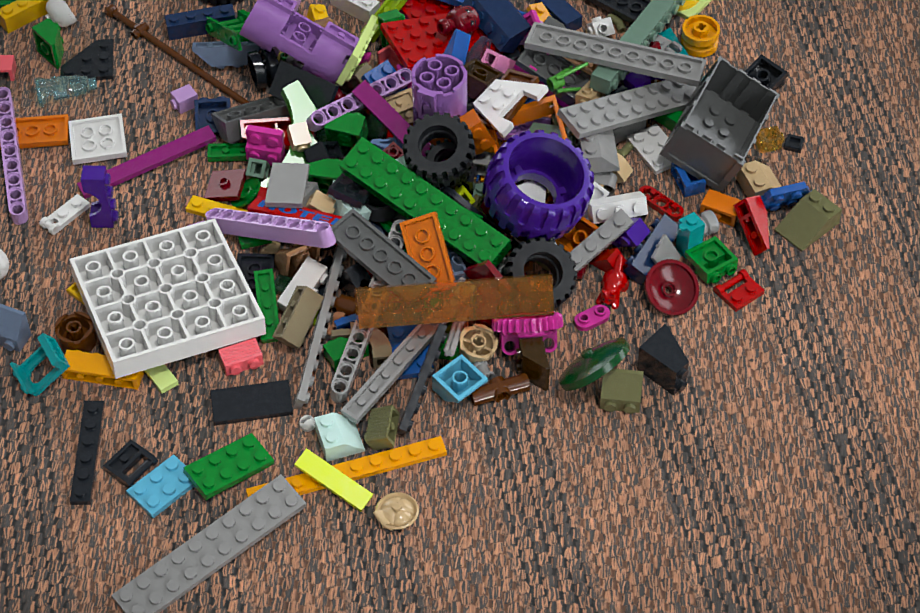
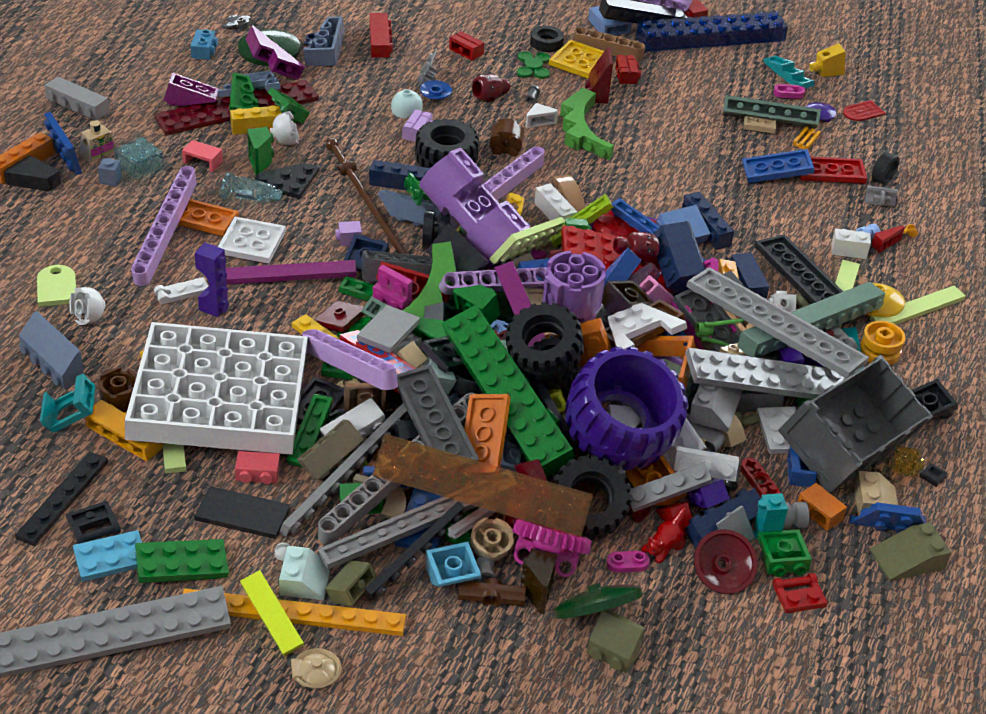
camera: 20 degrees right, 10 degrees down
brick [287,122,312,152] -> none
black slope [637,324,689,396] -> none
red slope [733,195,770,256] -> none

